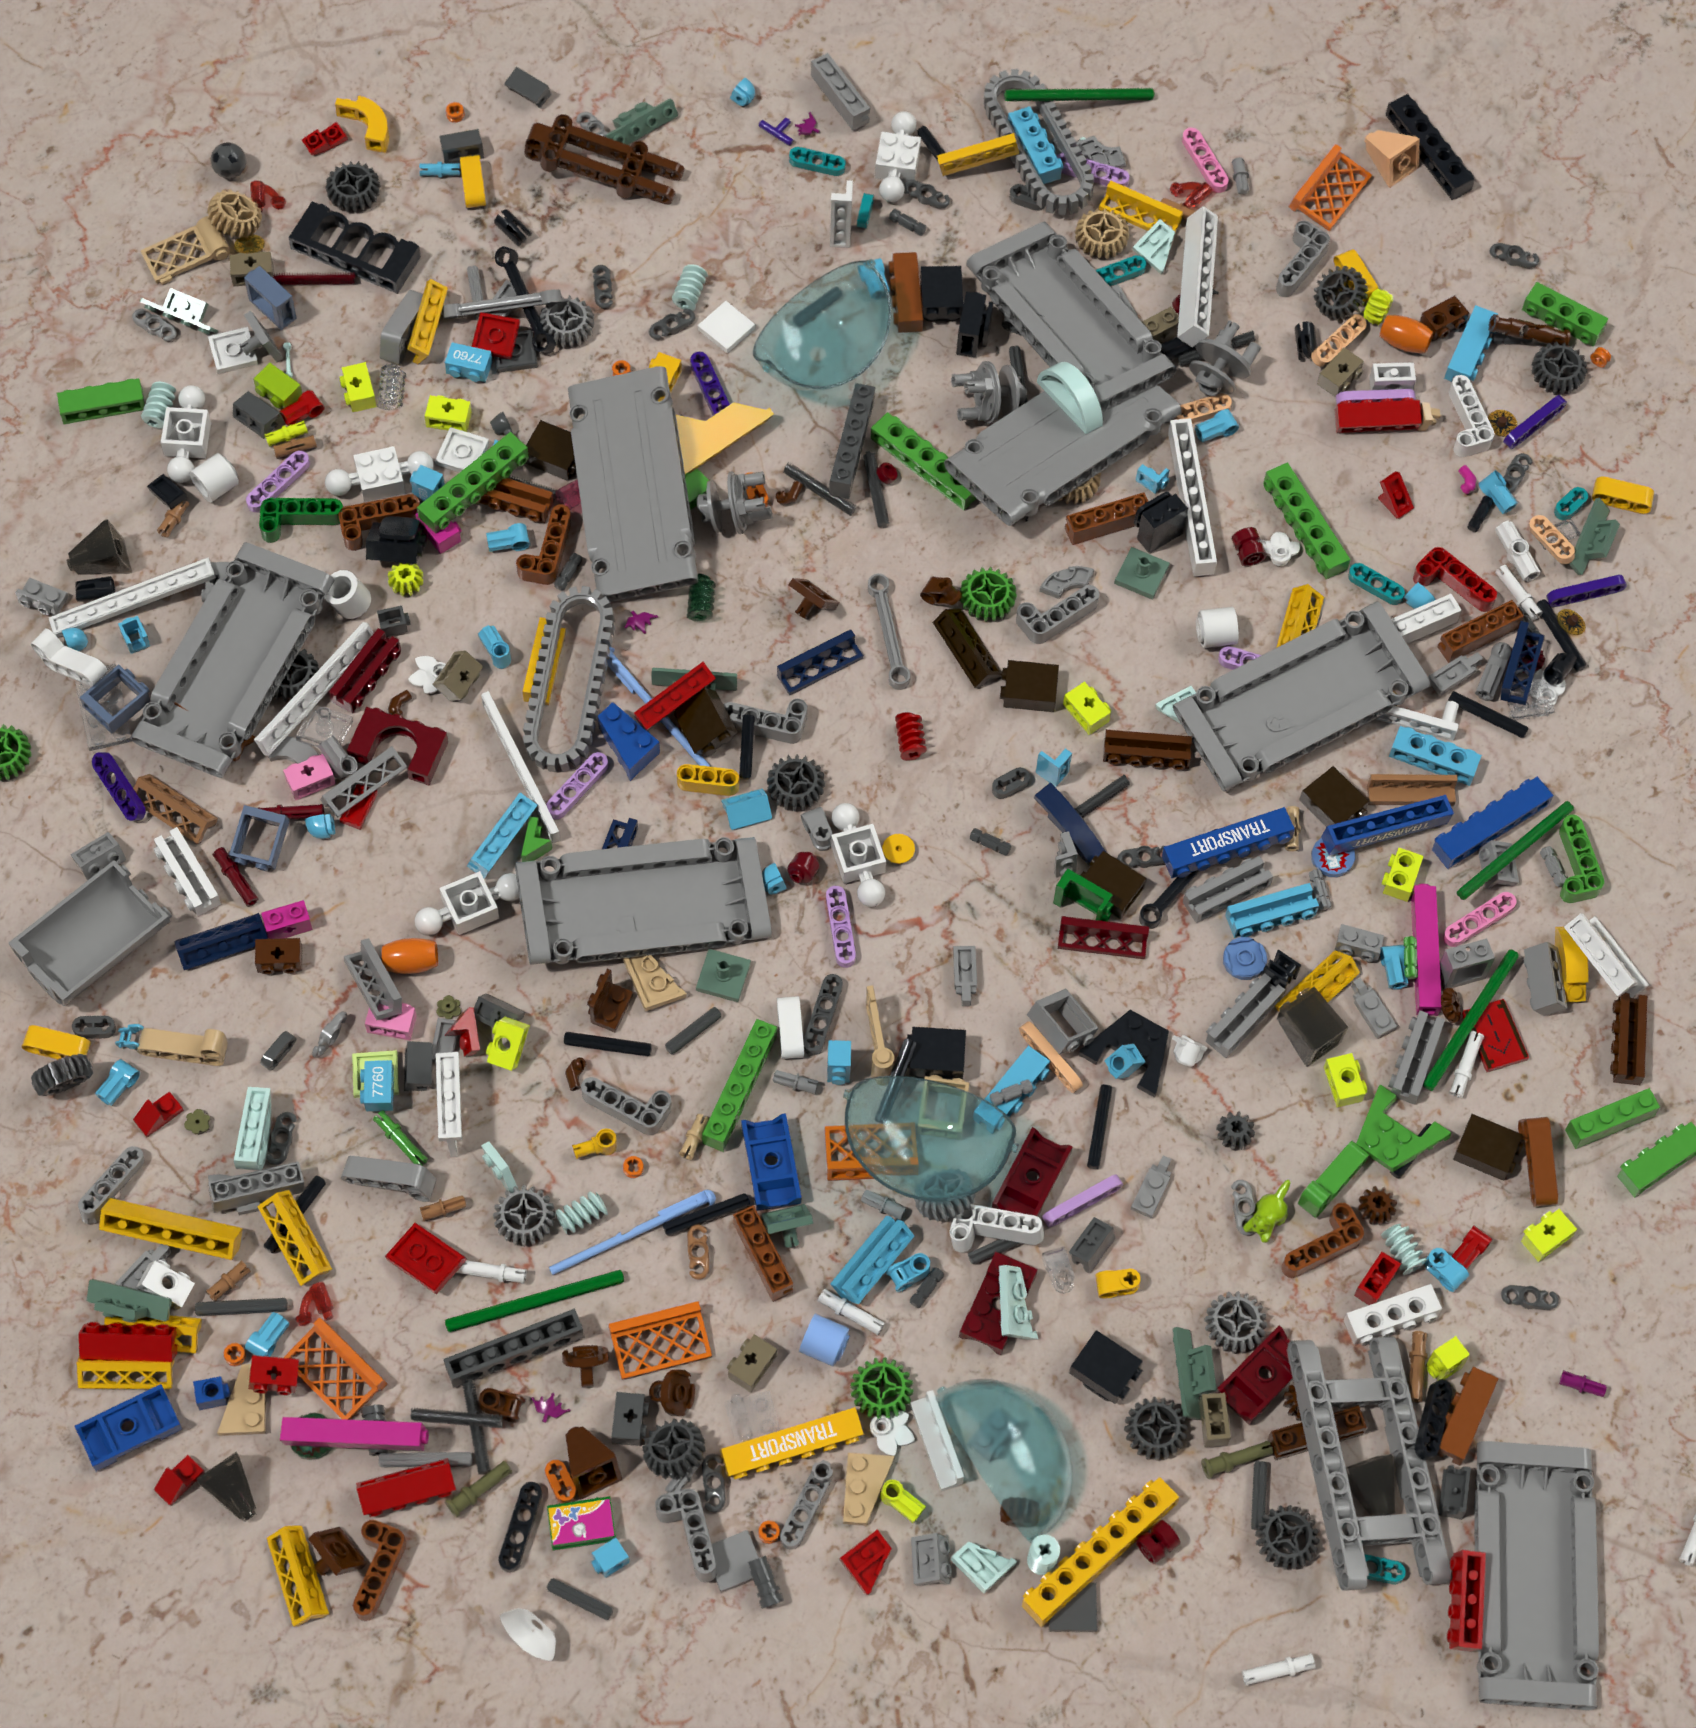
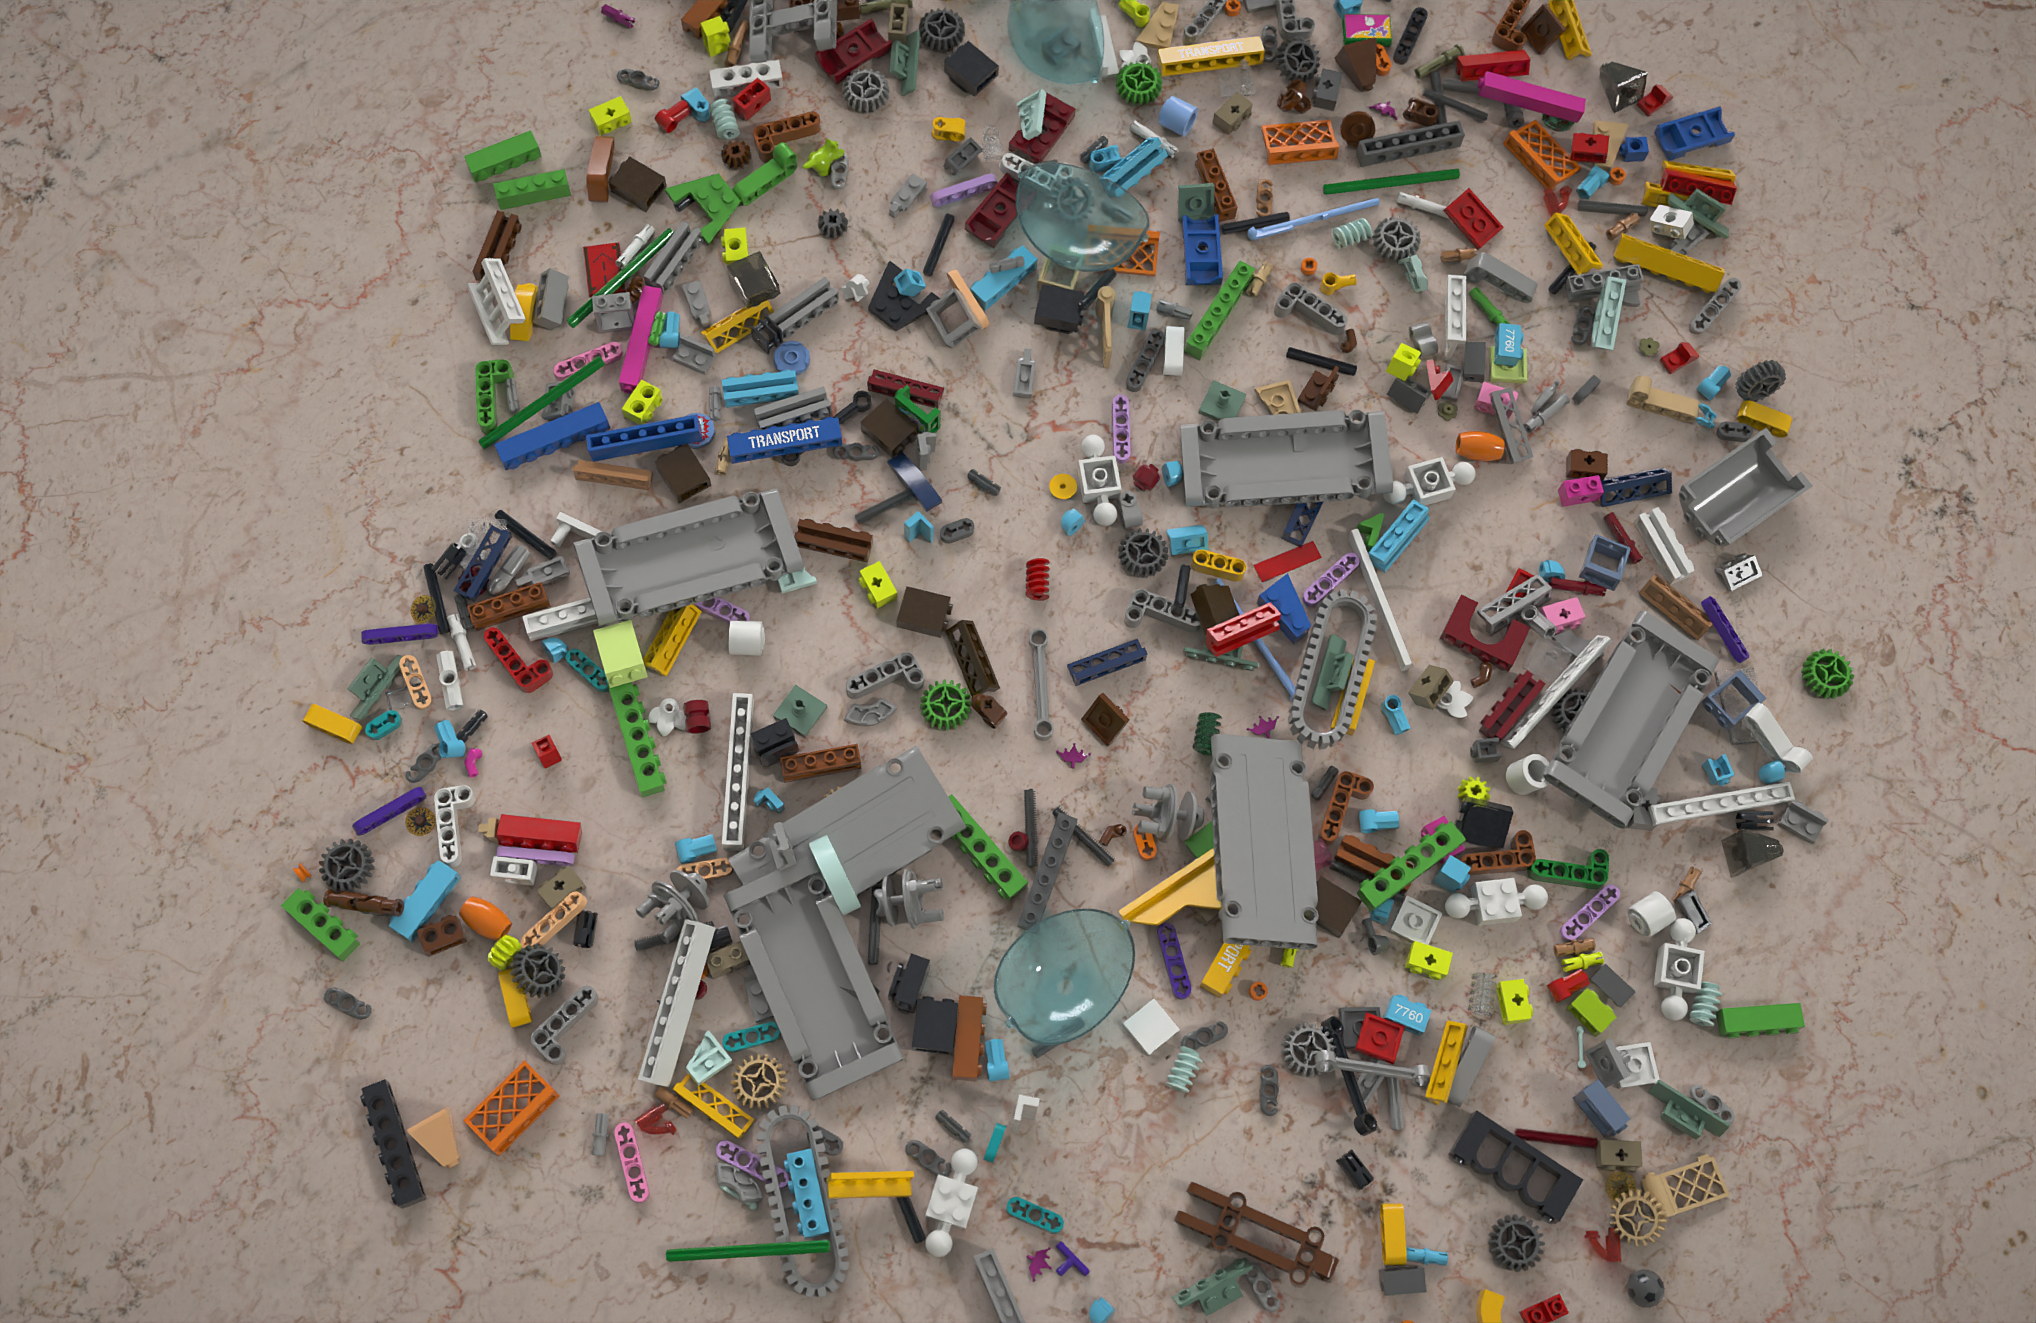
camera: 175 degrees left, 5 degrees up
dark grey axle [665,1007,721,1055] -> none
medium azure brick [1389,726,1482,786] -> none
none -> yellowish green slope [593,620,648,688]
none -> light grey bracket [769,822,797,871]
none -> magenta piece [1056,743,1091,768]
none -> medium azure piece [1061,508,1085,536]
none -> red sticker [1253,541,1322,582]
none -> sand green bracket [1311,634,1354,710]
none -> light grey axle [1408,322,1438,358]
none -> light grey pin [1523,393,1570,433]

